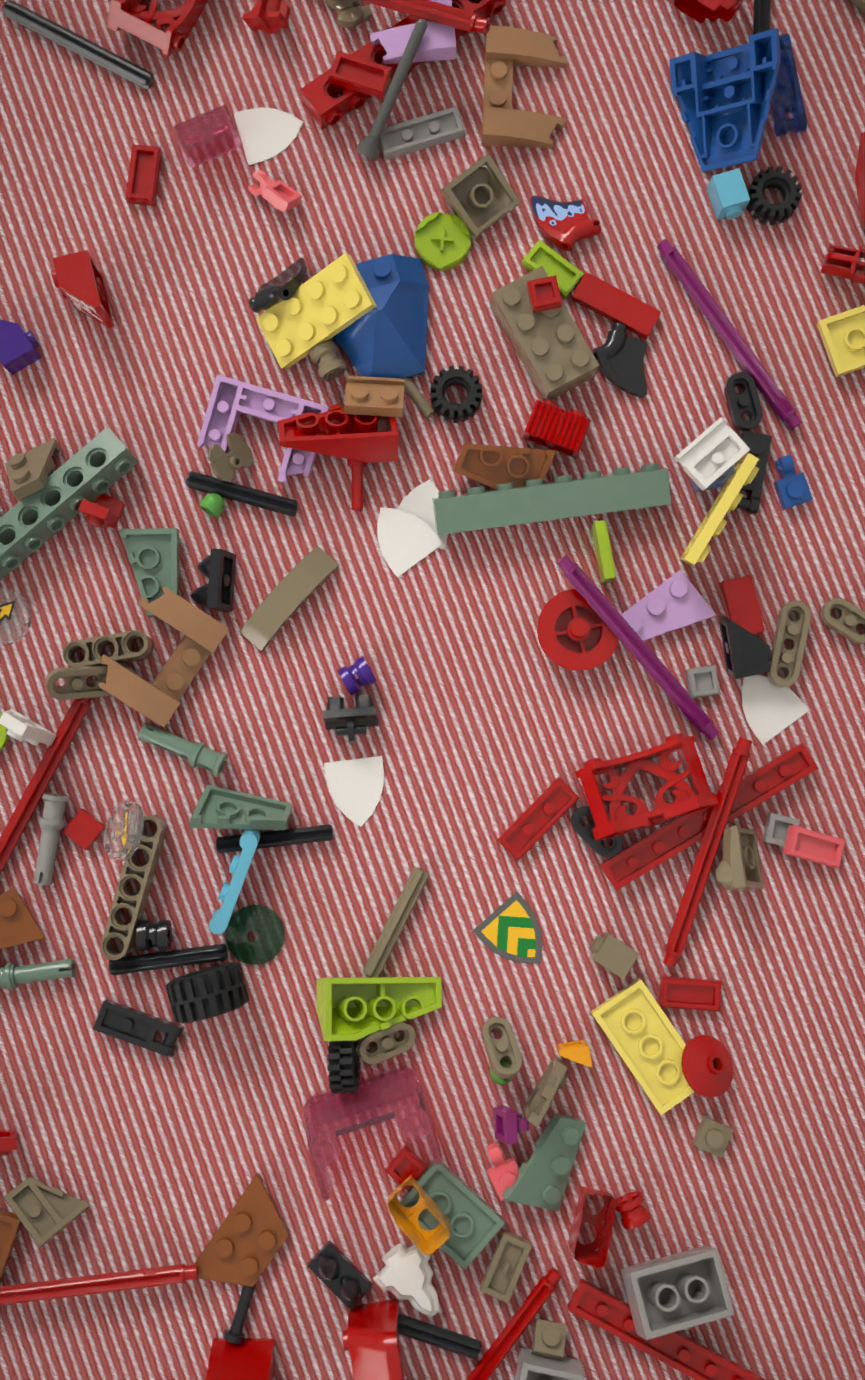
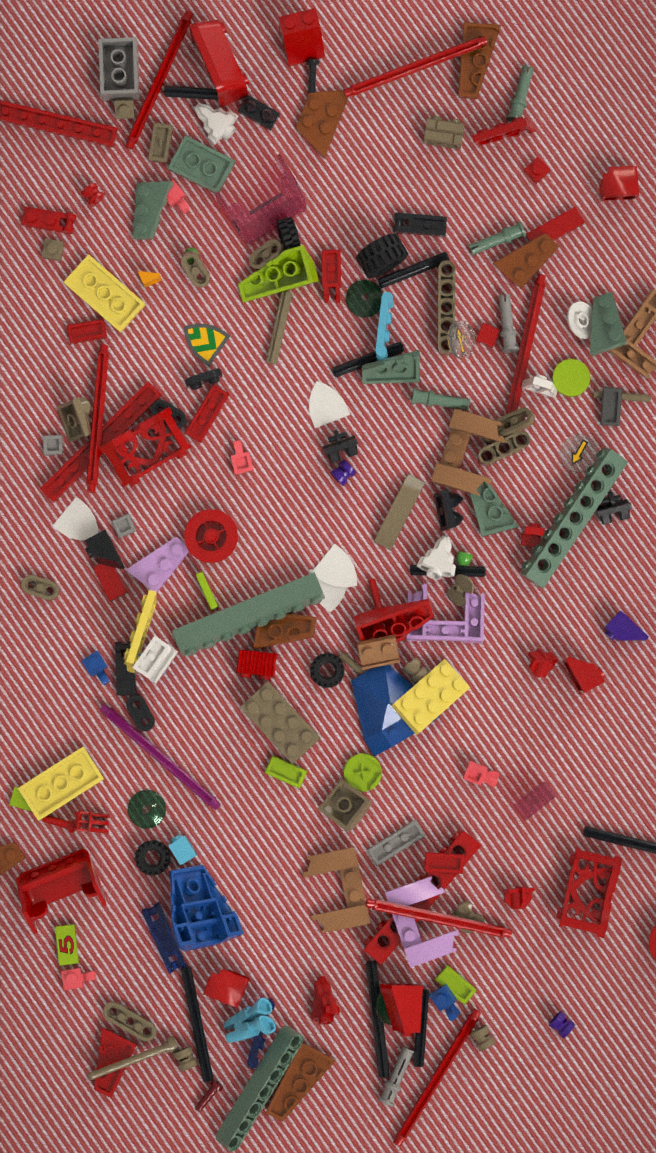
camera: 170 degrees right, 0 degrees up
dark tan wing [3,1176,90,1248] -> none
dark tan wing [5,438,61,501] -> none
red tile [125,144,163,206] -> none
black wheel [136,920,172,950] -> none
white sticker [234,107,304,165] -> none
black arm [248,258,307,313] -> none
dark grey piece [356,19,427,161] -> none
red tile [385,1145,428,1191] -> none
light orange piece [388,1175,450,1255] -> none
magenta tile [493,1106,529,1144] -> none
dark tan wing [523,1055,568,1127] -> none
red tile [526,275,562,313] -> none
red arm [529,196,601,251] -> none
magenta piece [556,555,719,740] -> none
red piece [568,1186,617,1268] -> none
red tile [571,272,661,339] -> none
dark tan brick [589,931,640,980] -> none
black arm [592,322,647,398] -> none
light grey brick [620,1245,735,1340] -> none
red dish [681,1035,733,1098] -> none
dark tan plate [767,600,811,688] -> none
coral tile [782,825,846,869] -> none
none -> red plate [21,206,77,234]
none -> clear green dish [128,790,166,829]
none -> black plate [184,368,223,390]
none -> coral plate [231,440,254,475]
none -> red hinge [322,249,341,303]
none -> white rock [417,535,456,580]
none -> dark tan brick [423,116,465,150]
none -> red piece [528,648,558,678]

